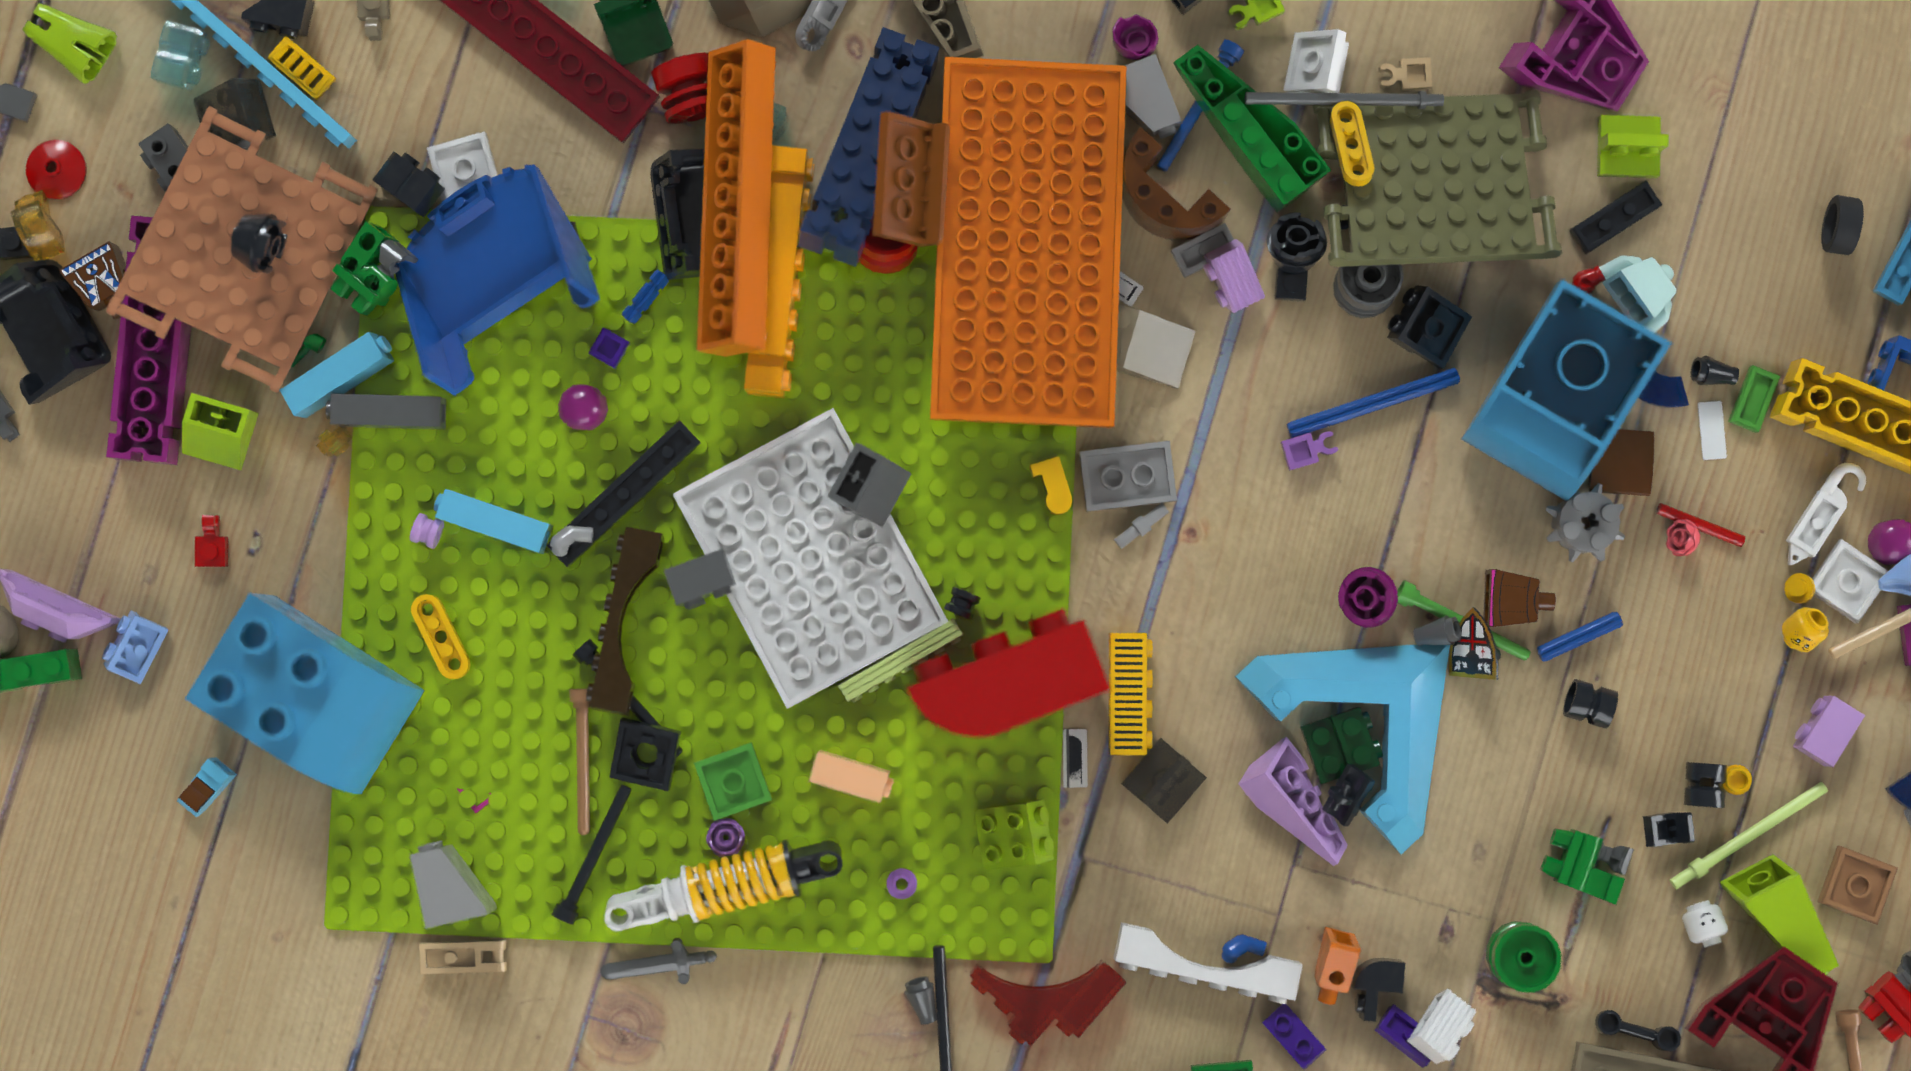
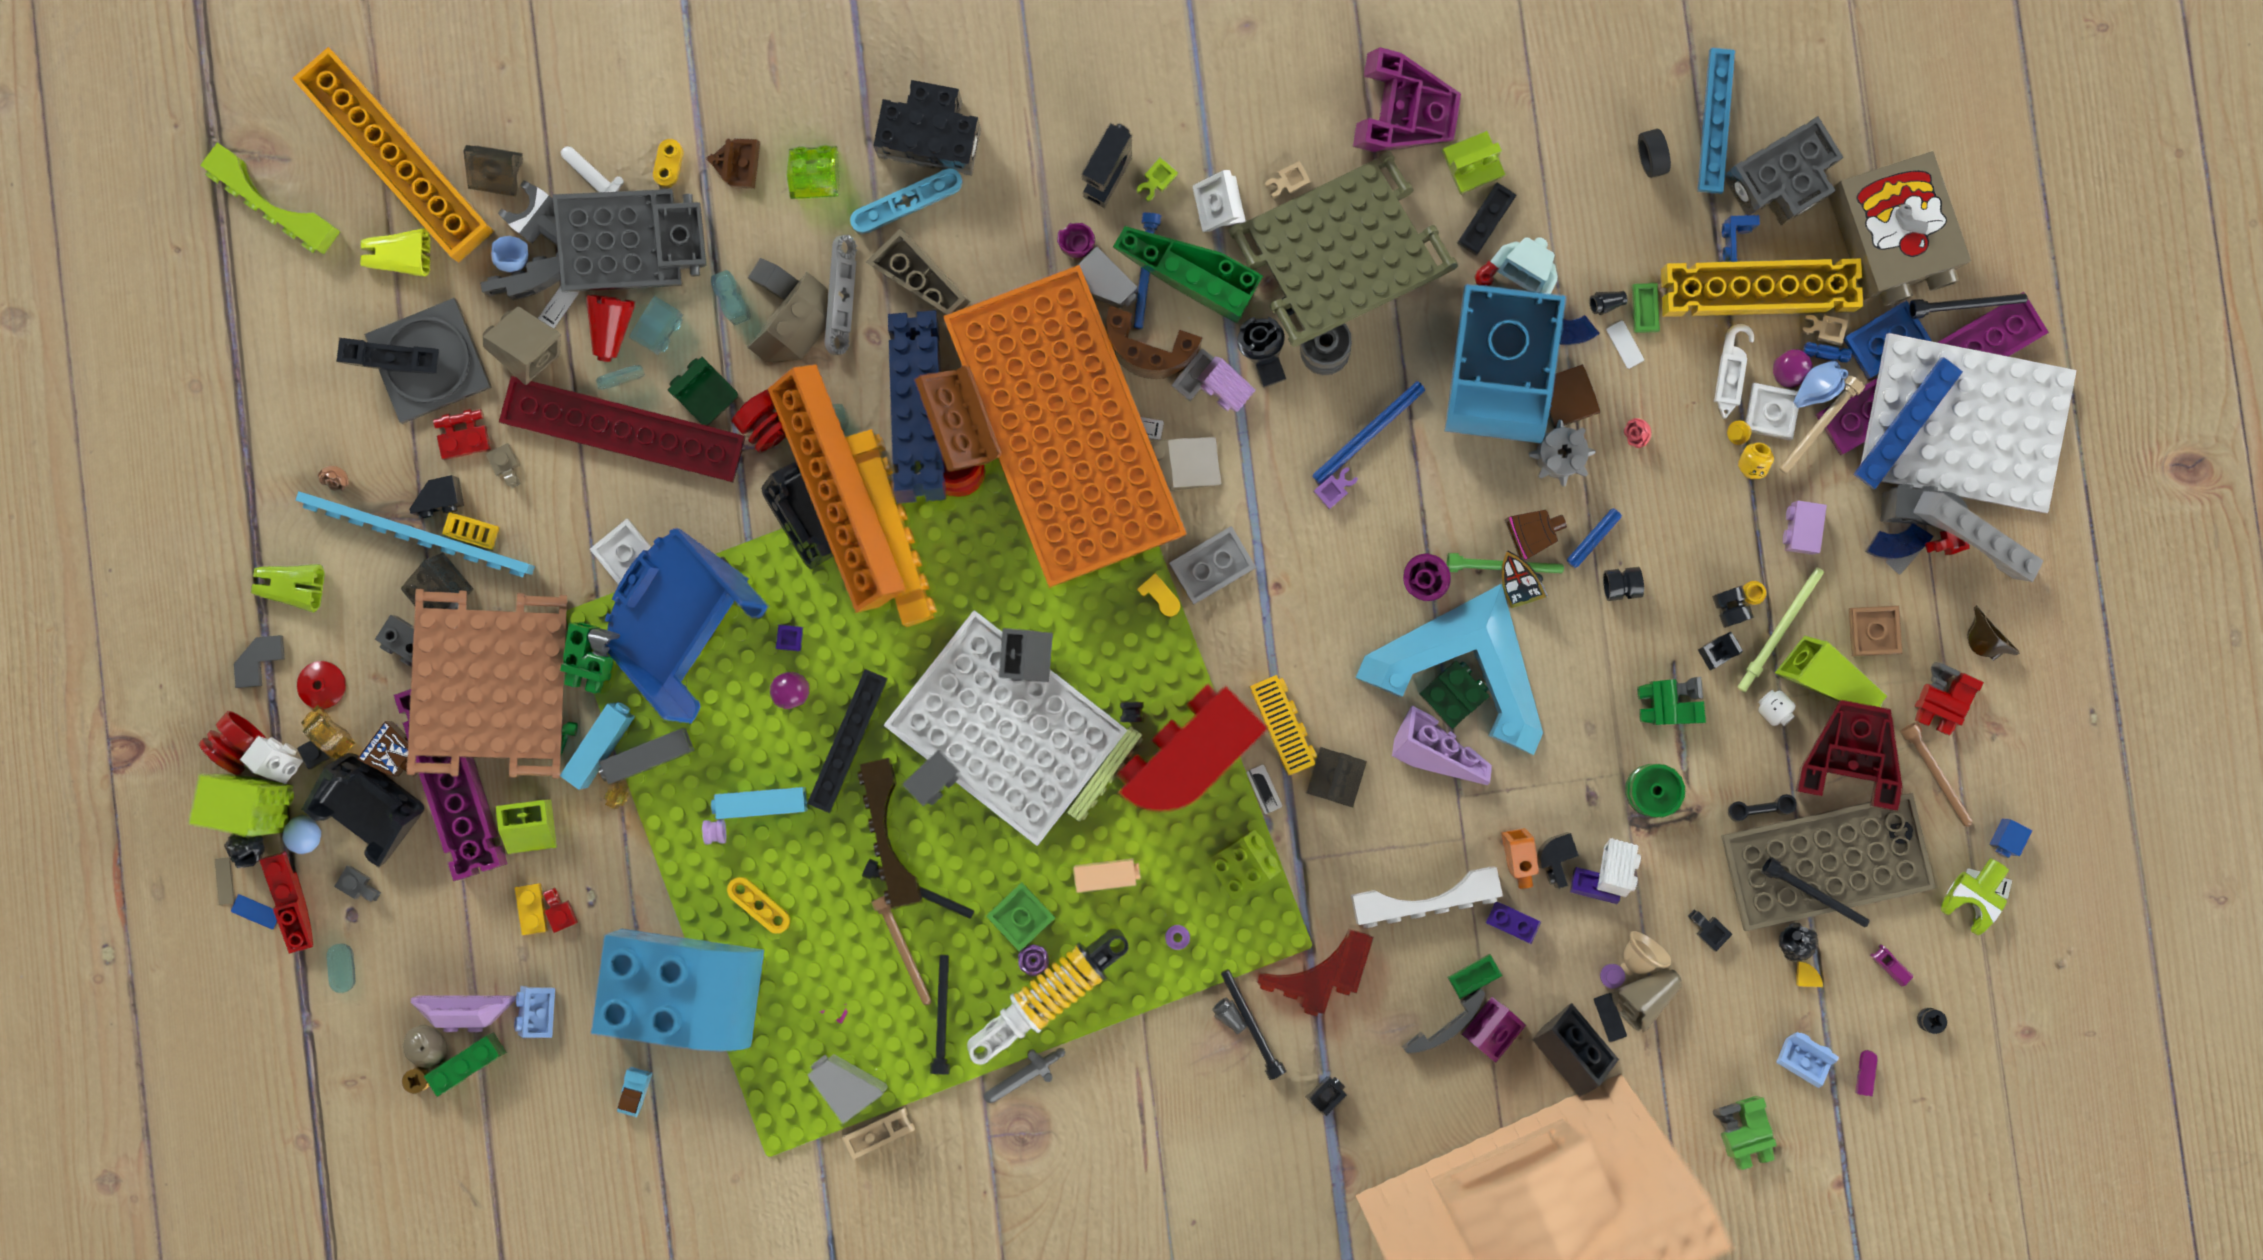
camera: 20 degrees left, 0 degrees up
clear light blue brick [150,20,210,91] -> none
black cone [231,214,287,274] -> none
black brick [372,151,445,218] -> none
light grey arm [550,526,594,556] -> none
black piece [609,717,681,791] -> none
blue axle [622,270,669,324] -> none
light grey bar [1114,503,1169,549] -> none
blue arm [1221,934,1267,963] -> none
dark grey bar [1245,91,1444,109] -> none
black hips [1322,764,1375,827] -> none
yellow plate [1330,101,1374,187] -> none
black plate [1387,285,1472,369] -> none
dark grey cone [1413,615,1462,646] -> none
red bar [1656,503,1746,547] -> none
none -> yellow plate [514,883,548,936]

